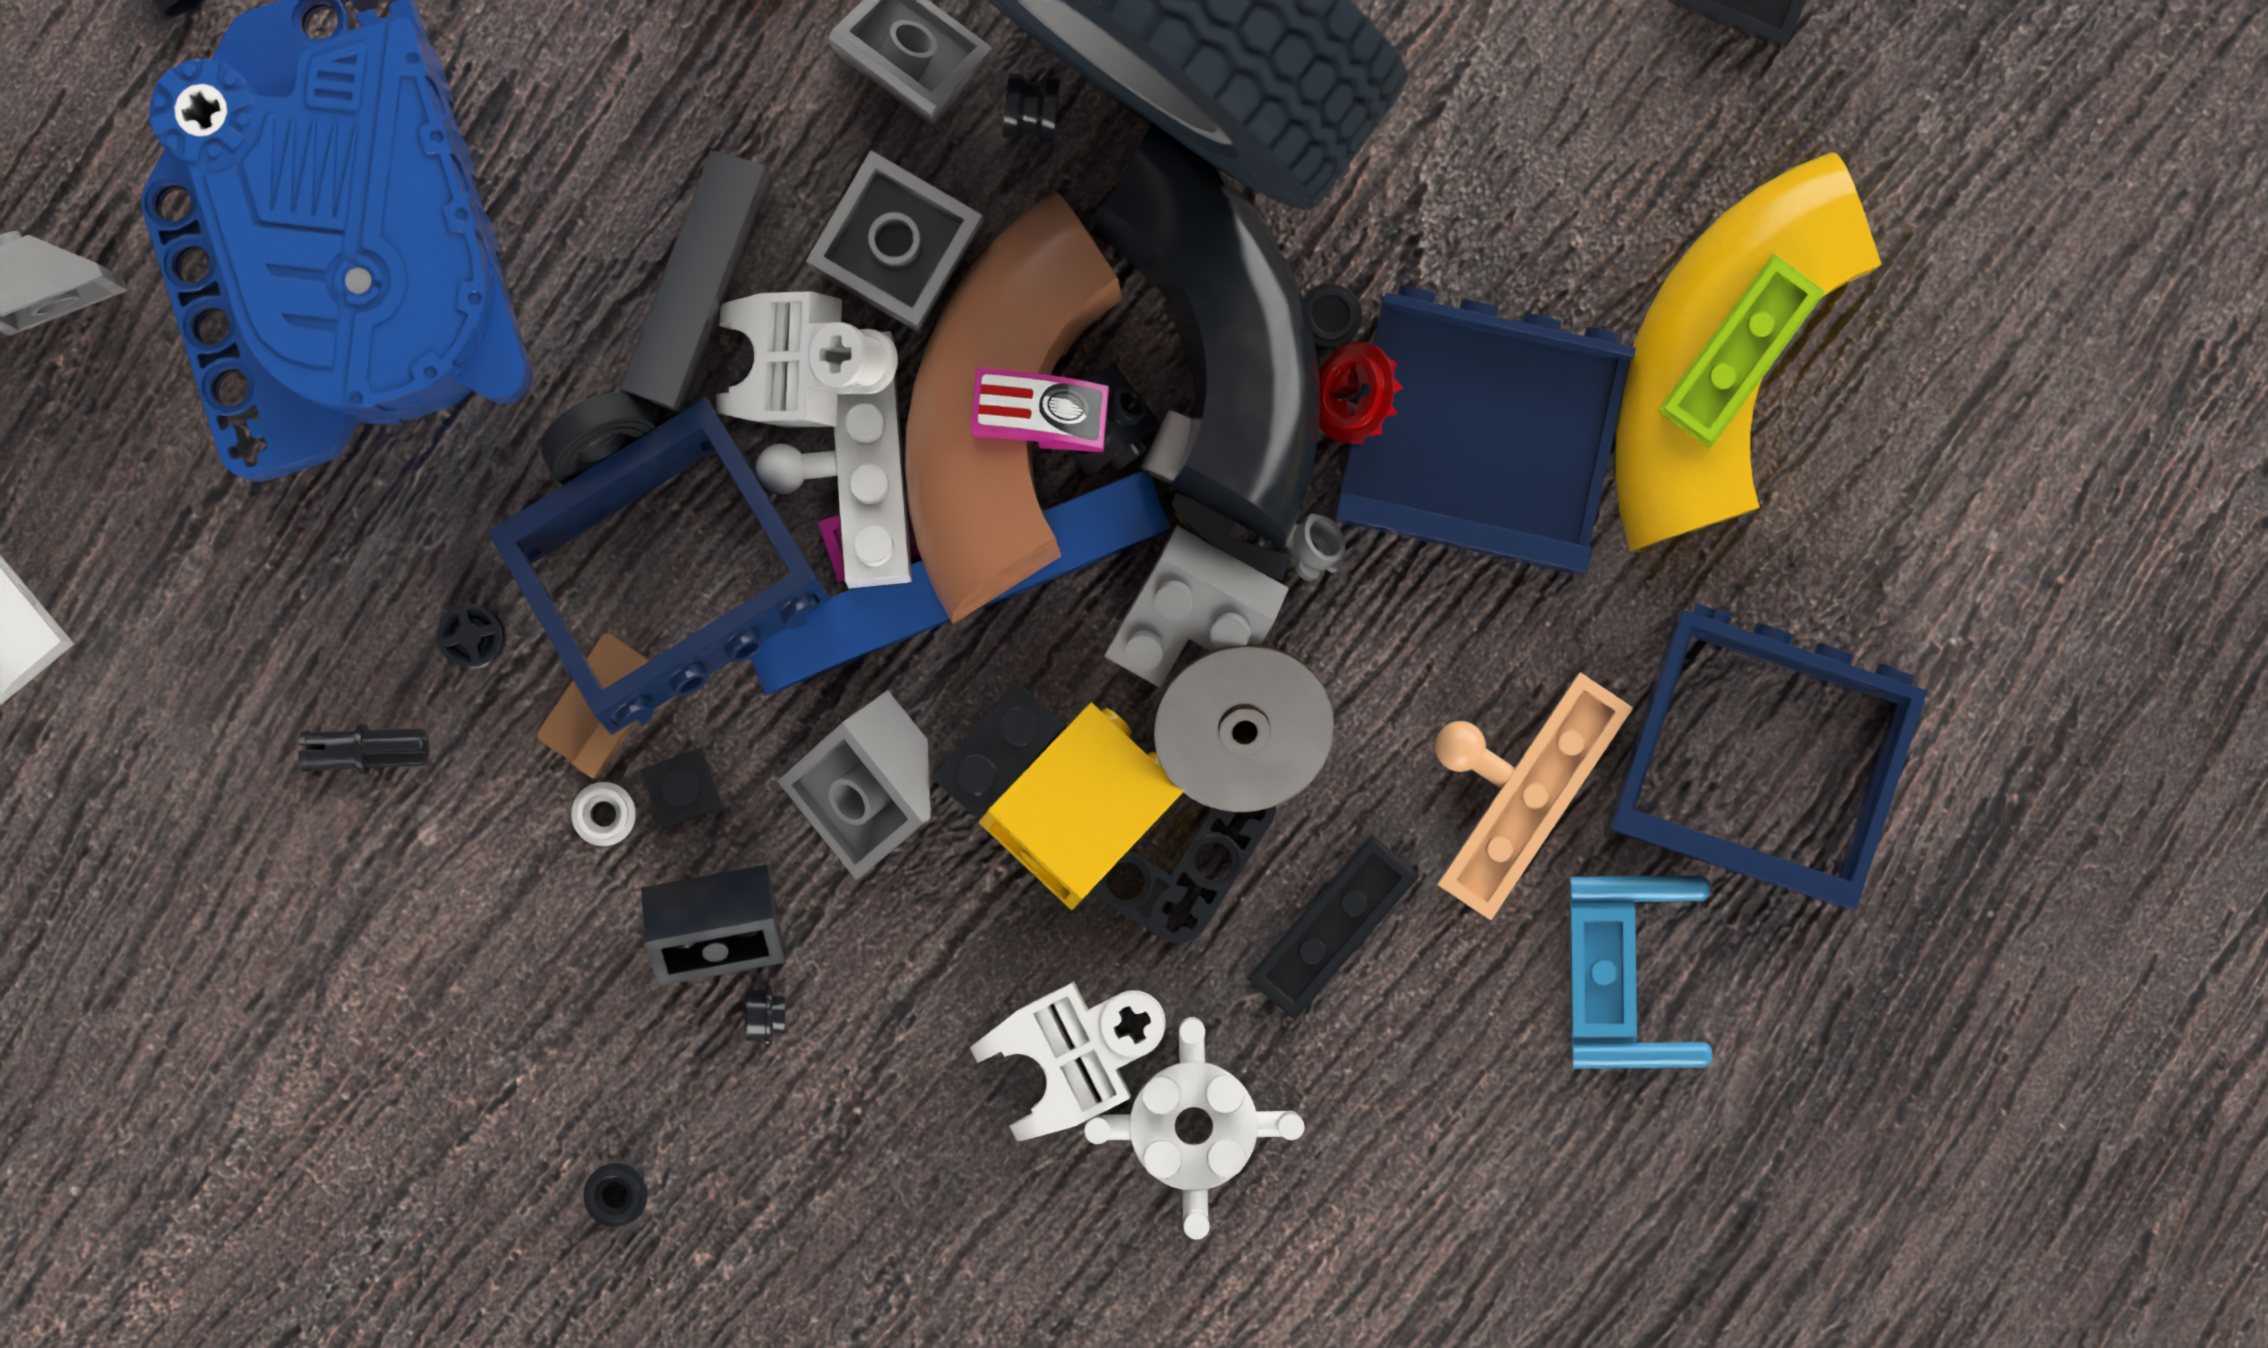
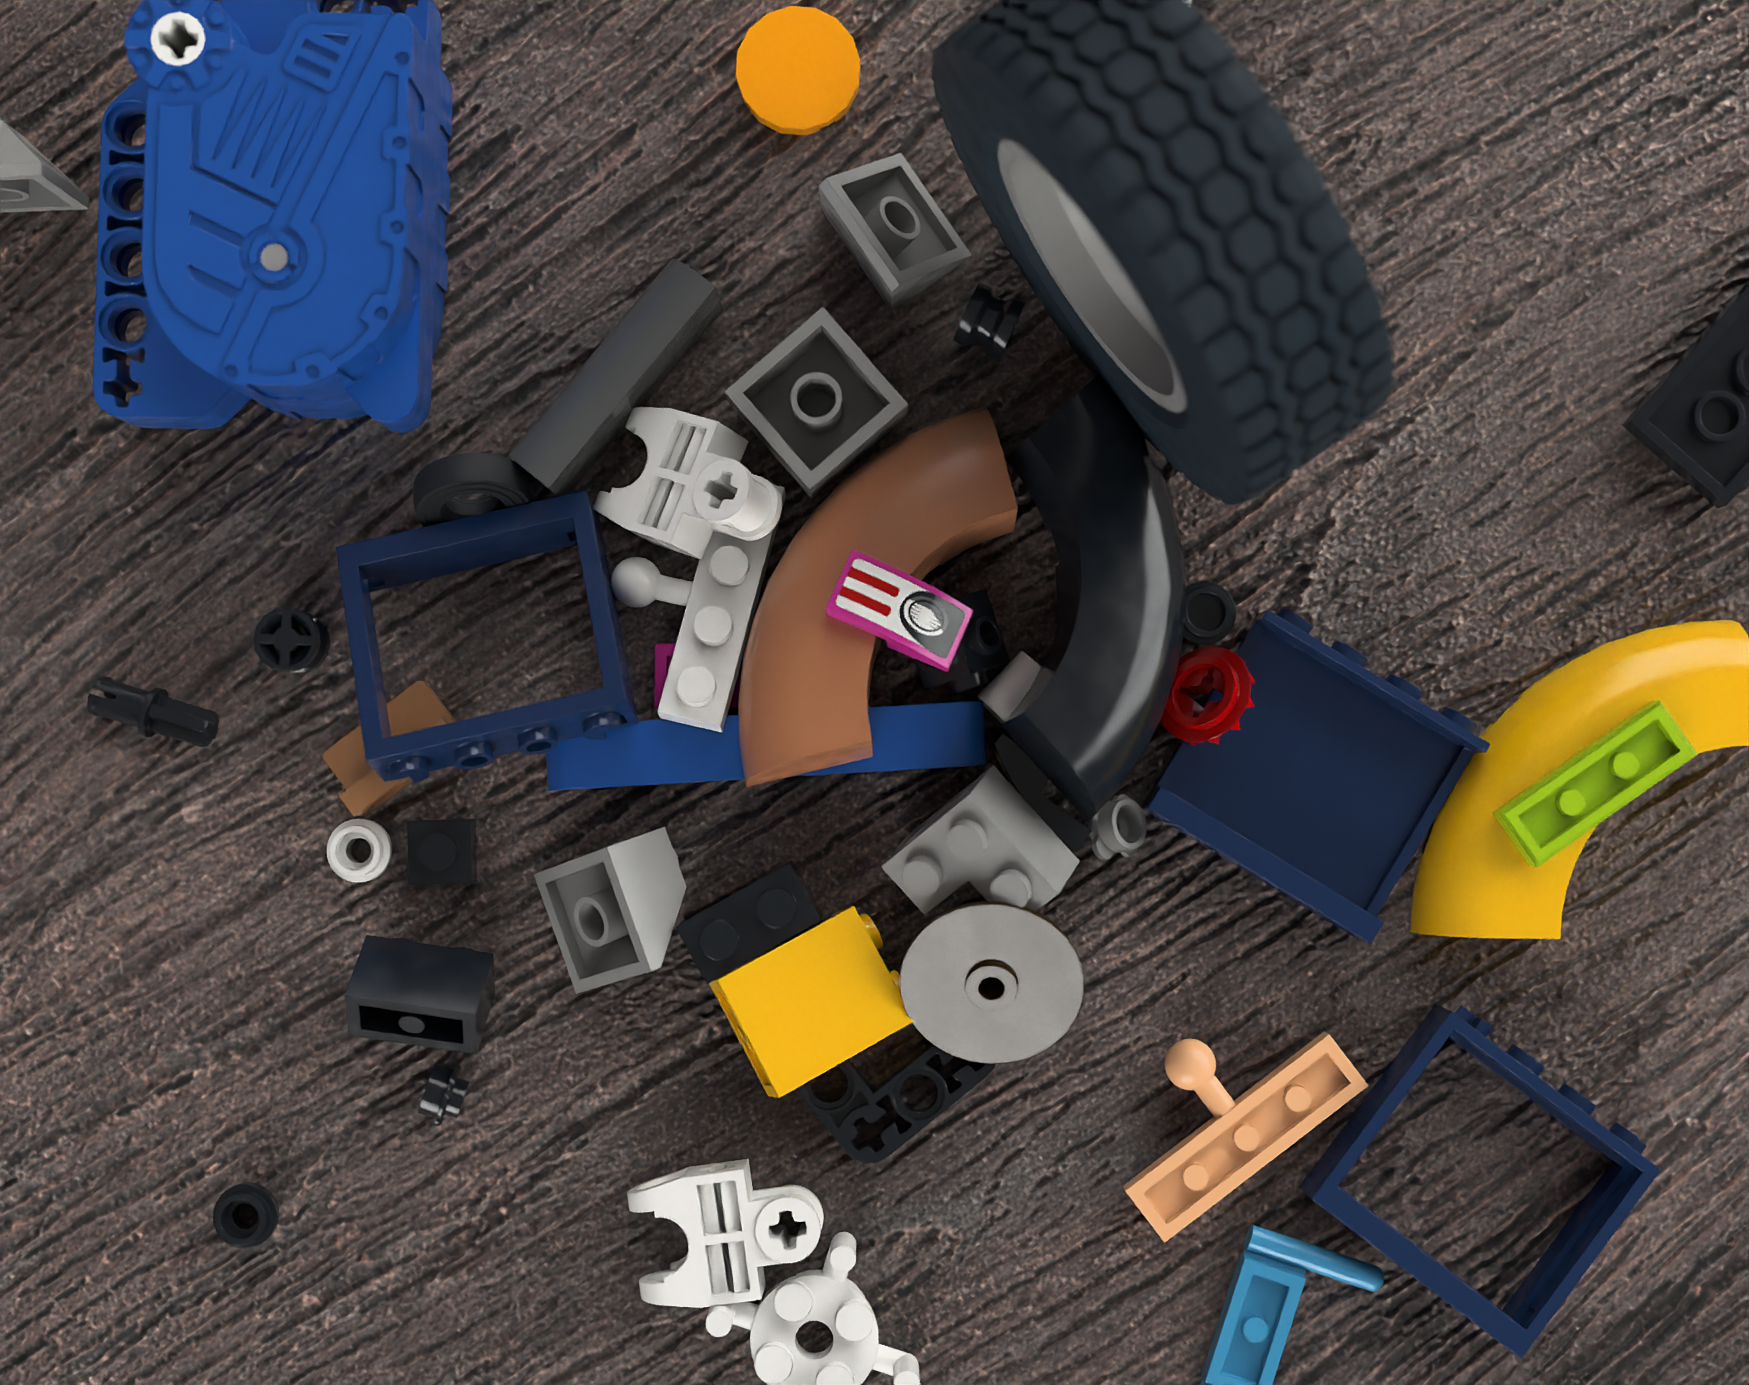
camera: 25 degrees right, 0 degrees up
black tile [1246,834,1420,1021] -> none

